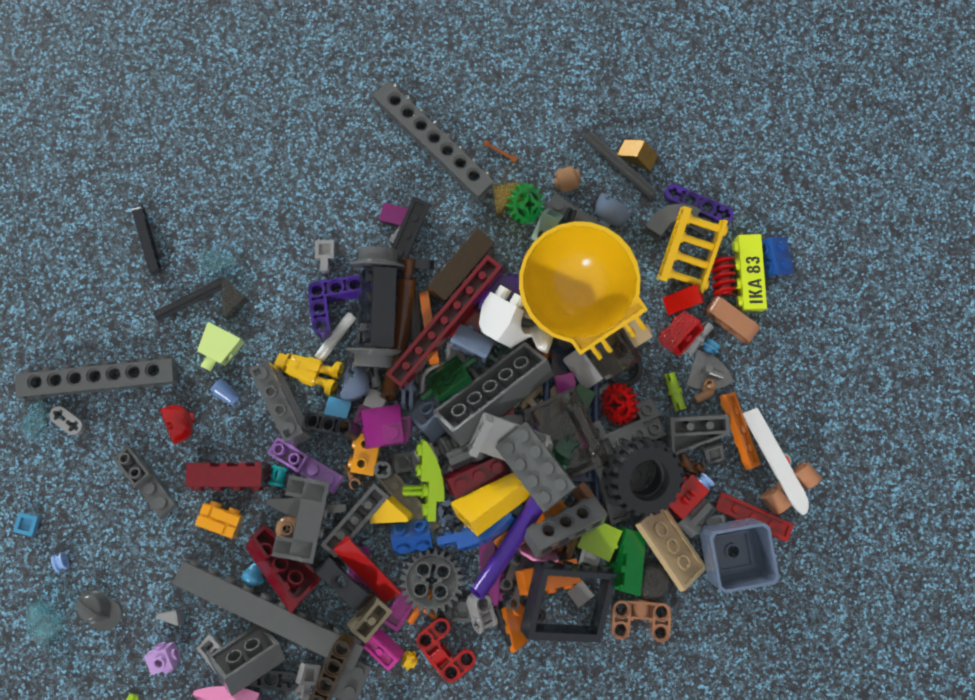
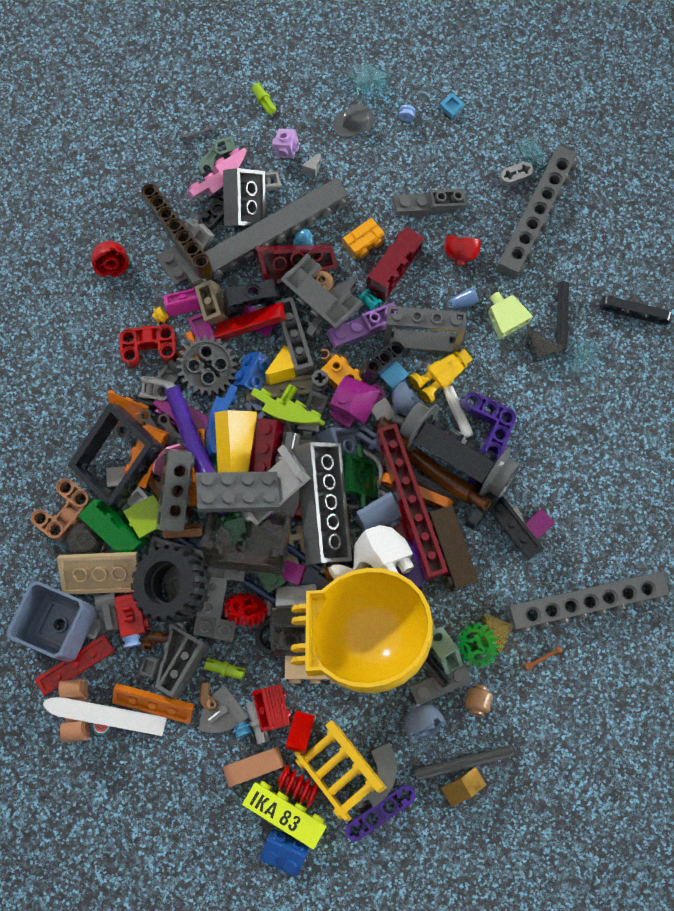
camera: 125 degrees right, 5 degrees down
light grey plate [315,240,335,274] -> none

